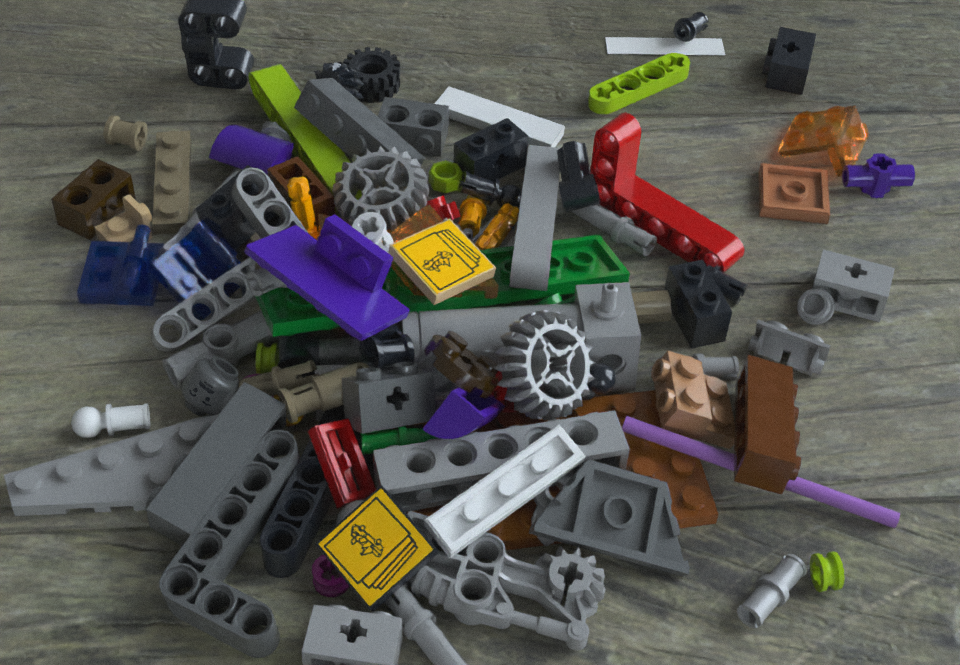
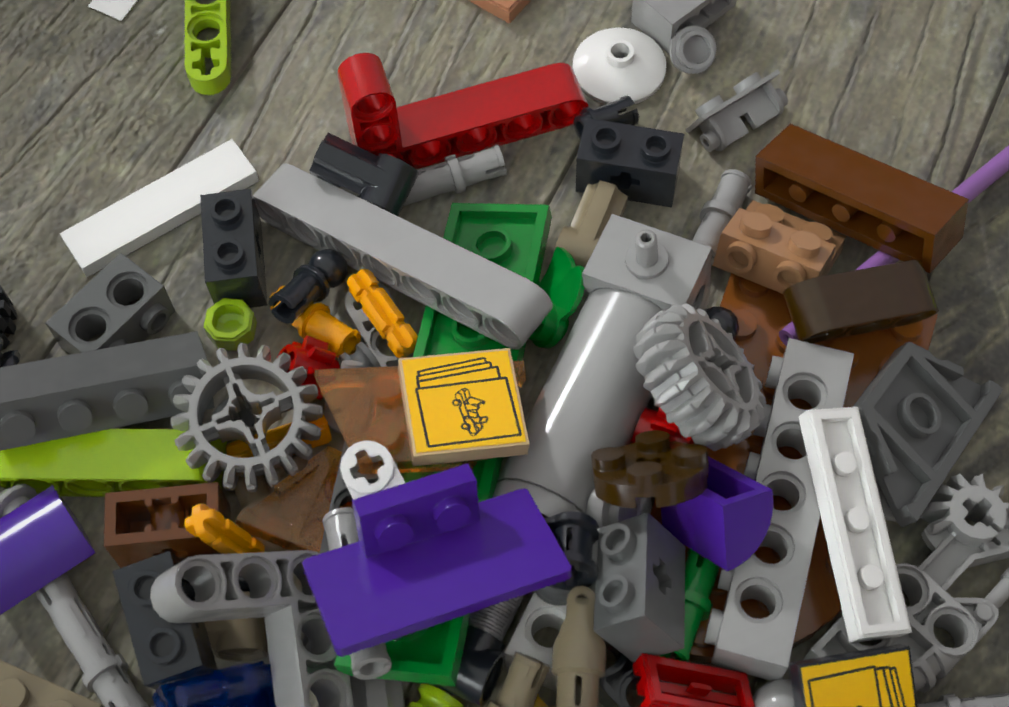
camera: 55 degrees left, 15 degrees up
none -> white dish [573,28,666,105]
none -> dark brown beam [783,260,939,344]

